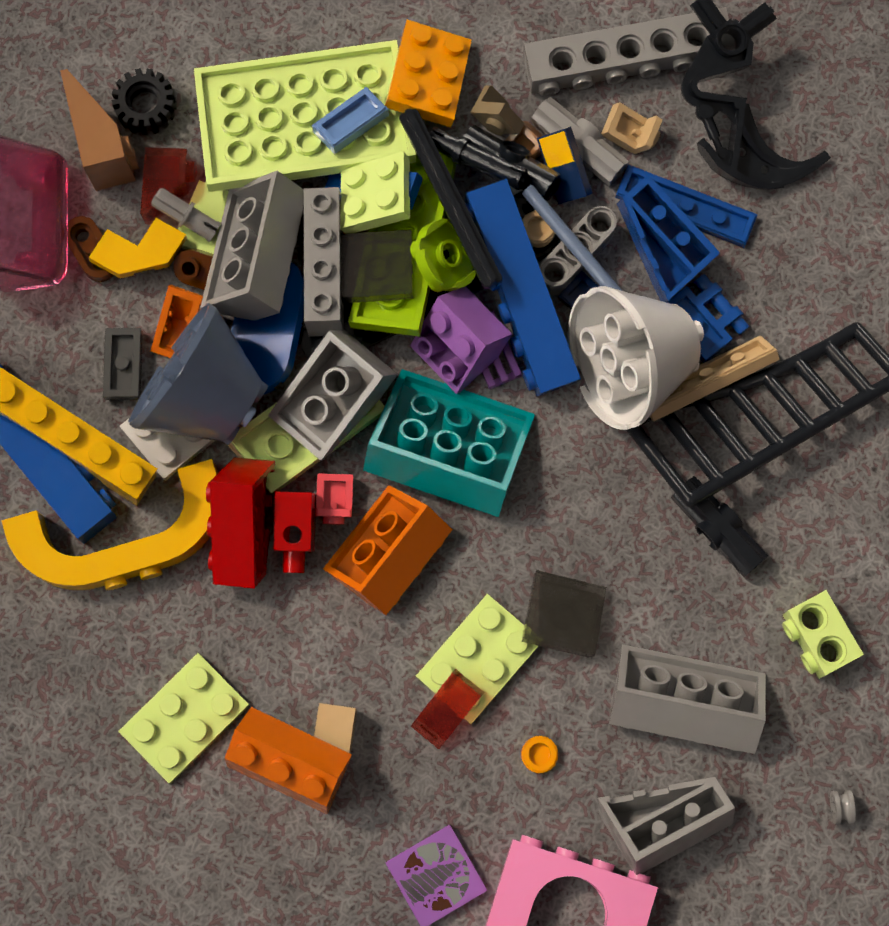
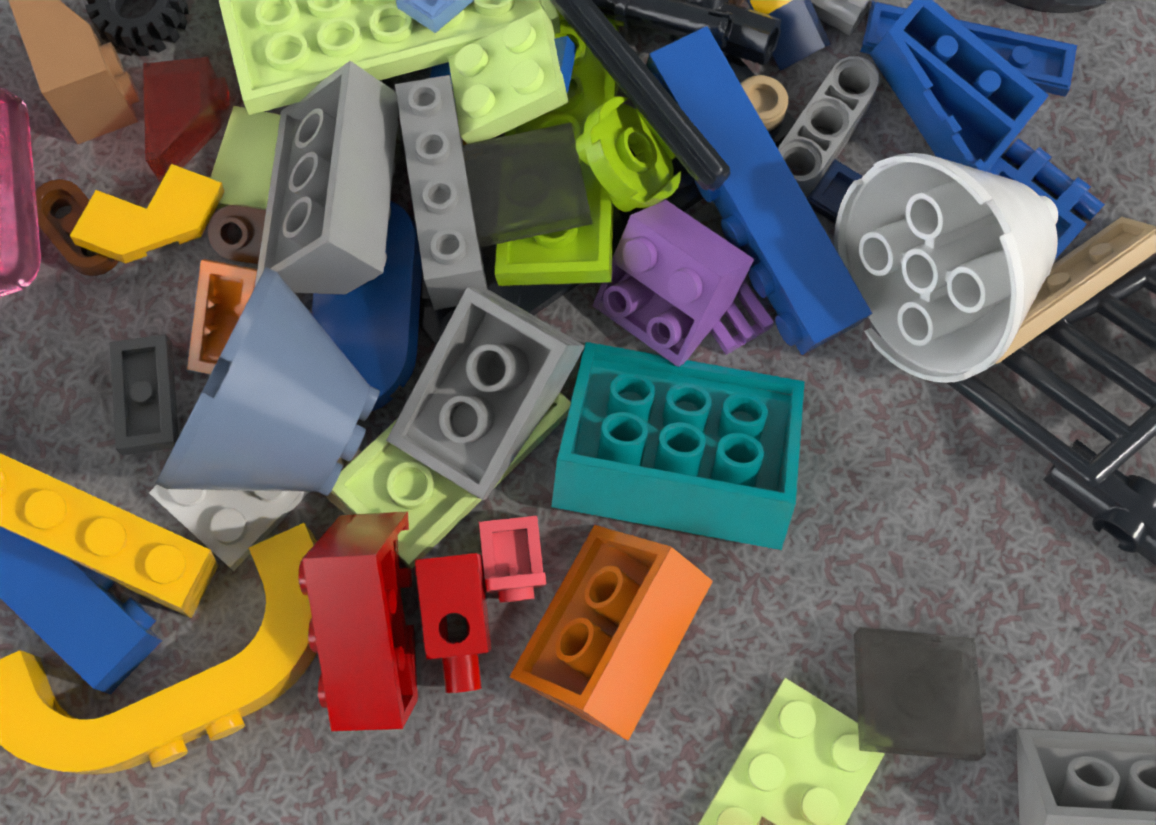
camera: 10 degrees left, 5 degrees down
light grey axle [151,188,221,242] -> none
sand blue bar [522,185,623,291] -> none

